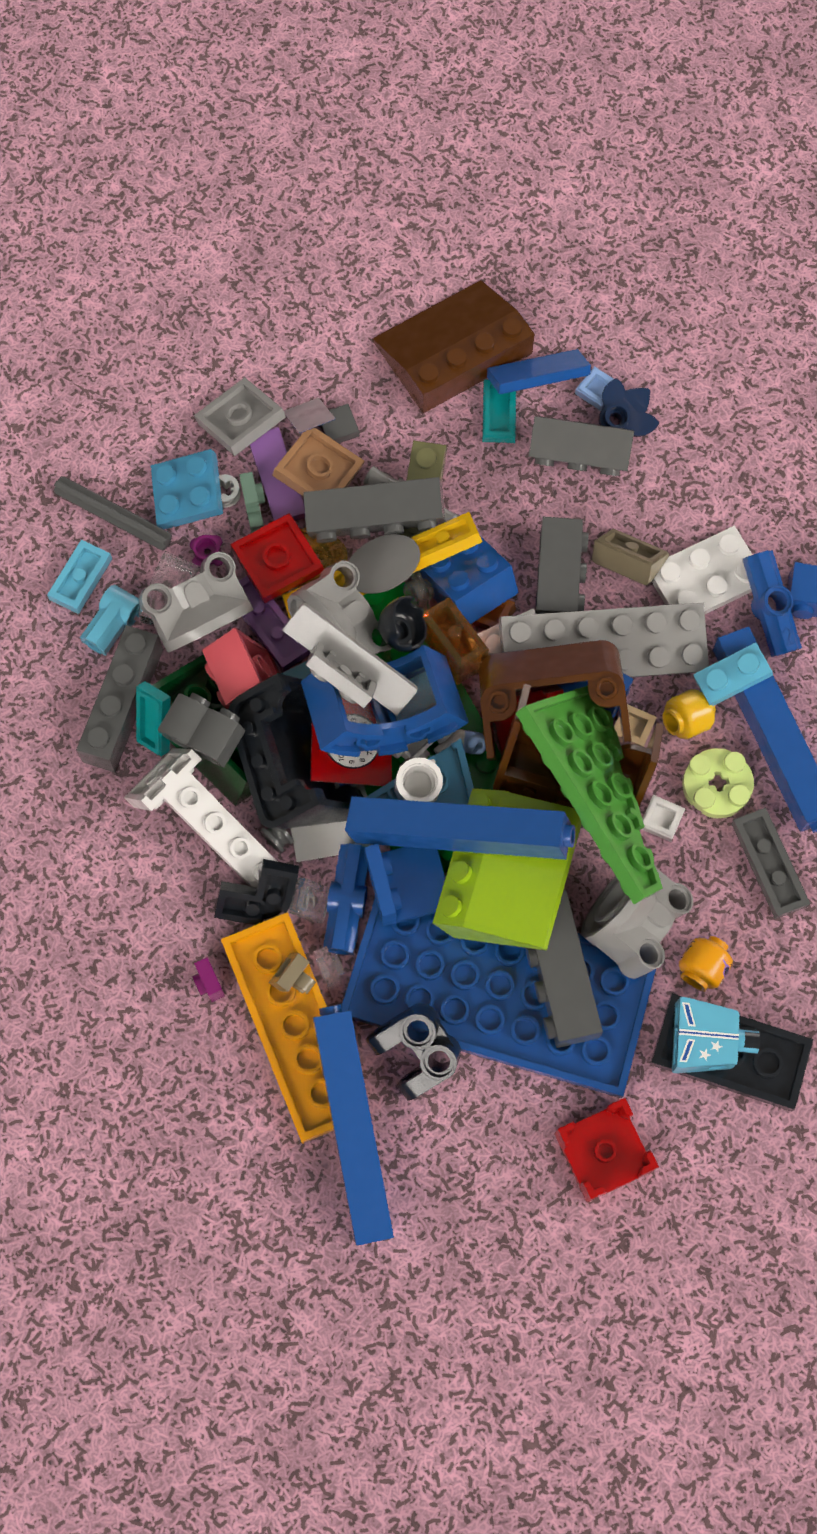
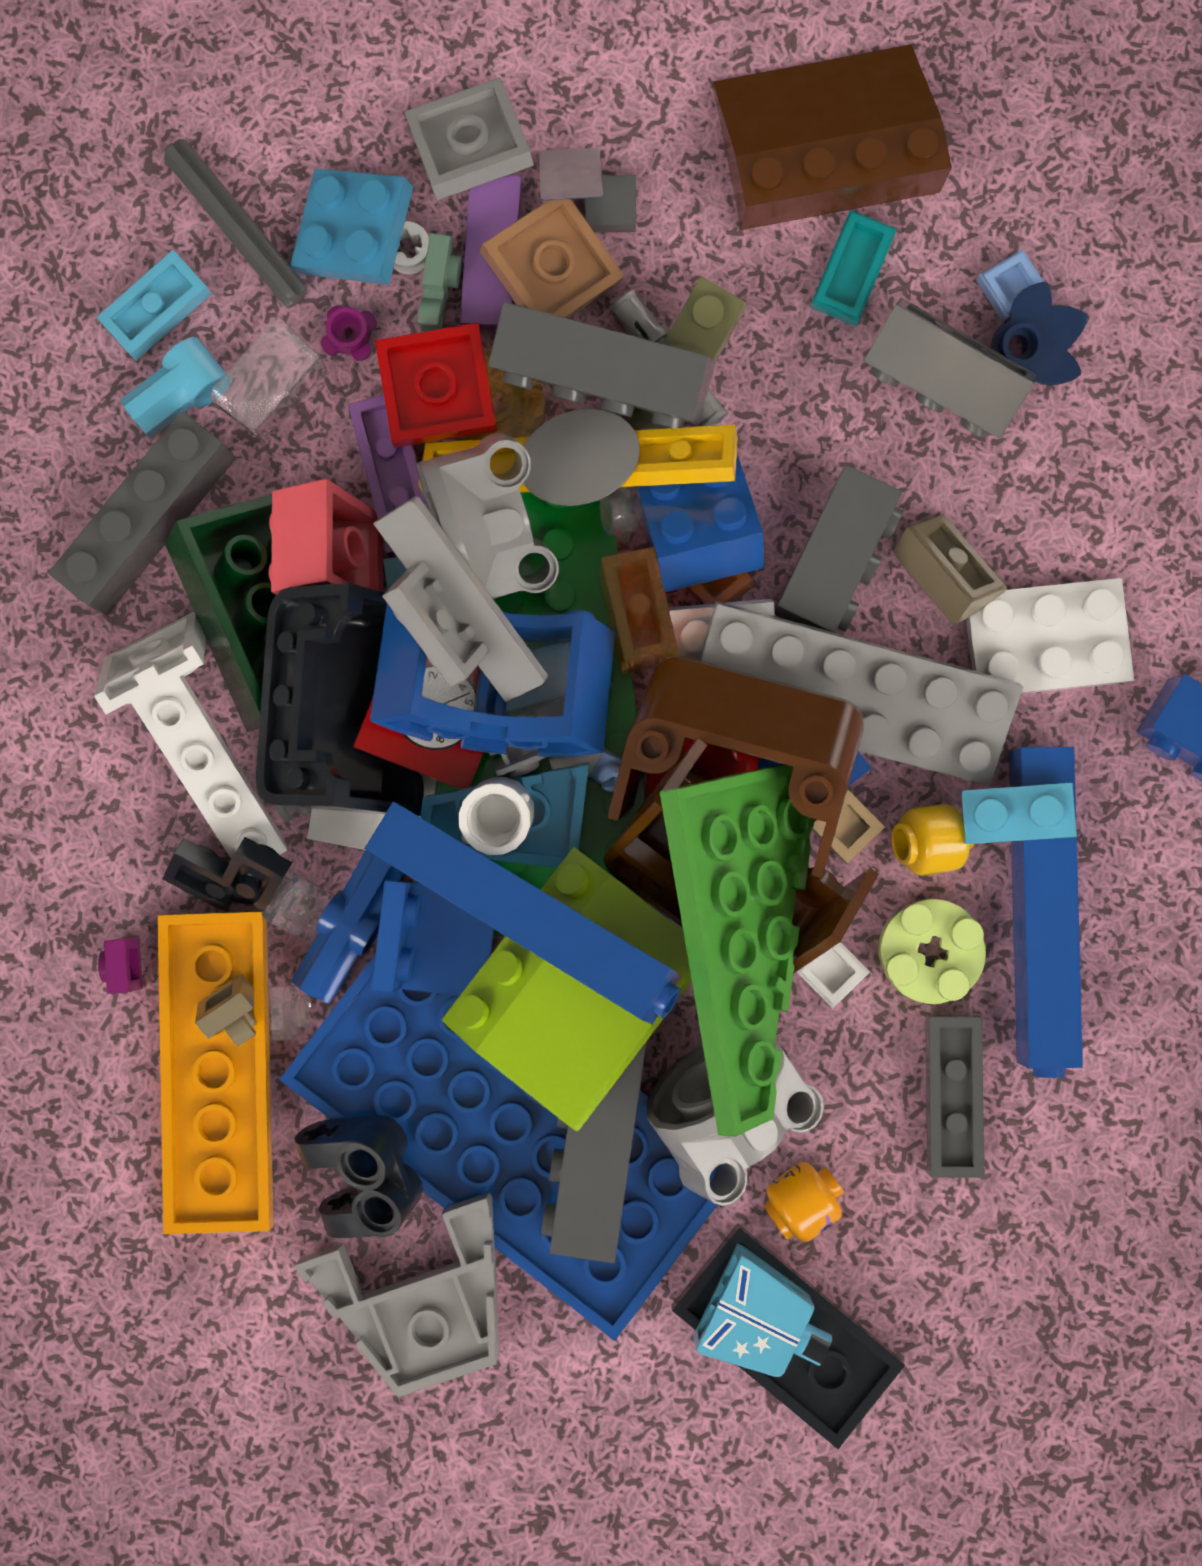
camera: 30 degrees right, 15 degrees up
teal tile [136,681,171,757] -> none
light grey piece [139,552,254,653] -> none
dark grey brick [158,693,245,768] -> none
blue brick [313,1004,394,1246] -> none
black hair [378,595,427,653] -> none
blue tile [487,349,591,394] -> none
red panel [554,1098,659,1203] -> none
blue piece [742,550,802,657] -> none
none -> light grey wing [295,1192,500,1397]

